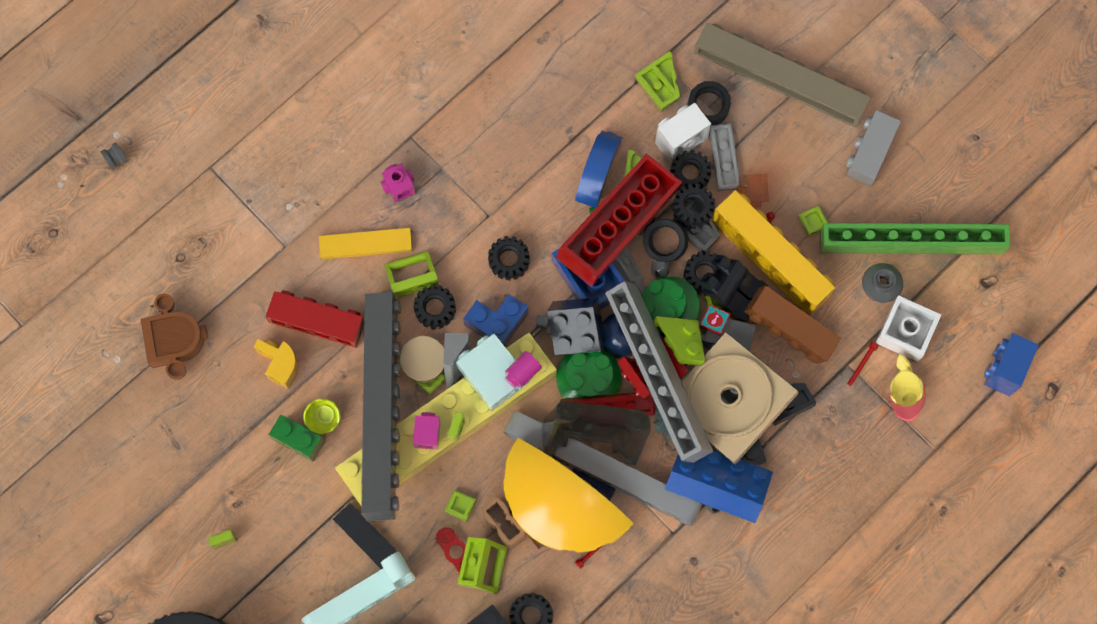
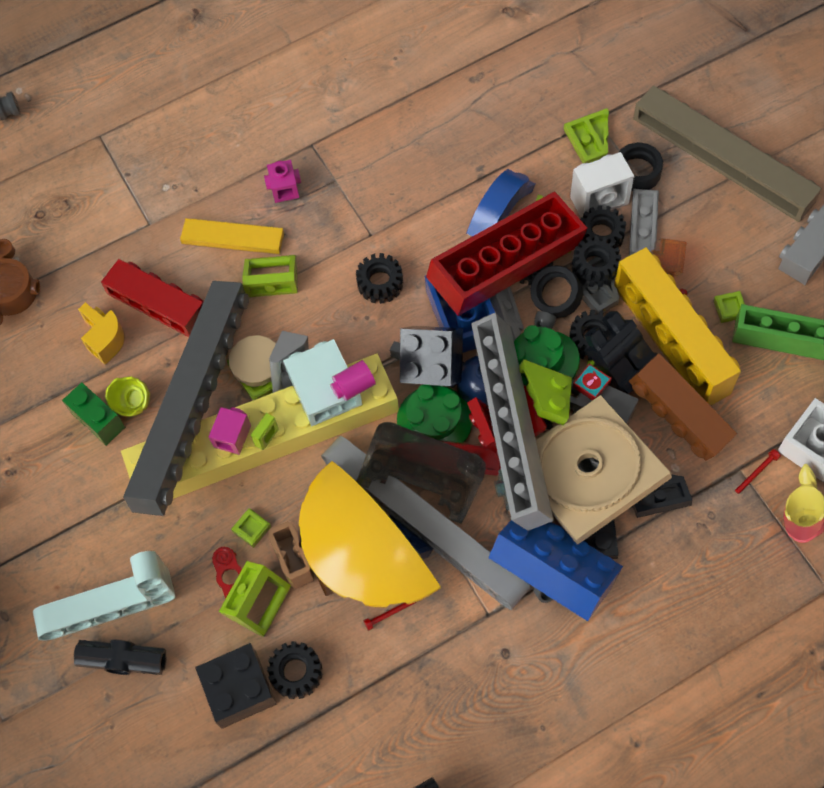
camera: 20 degrees right, 10 degrees down
black tile [333,503,398,569] -> none
black tyre [413,285,456,329] -> none
blue brick [463,294,529,346] -> none
dark grey piece [862,263,903,303] -> none

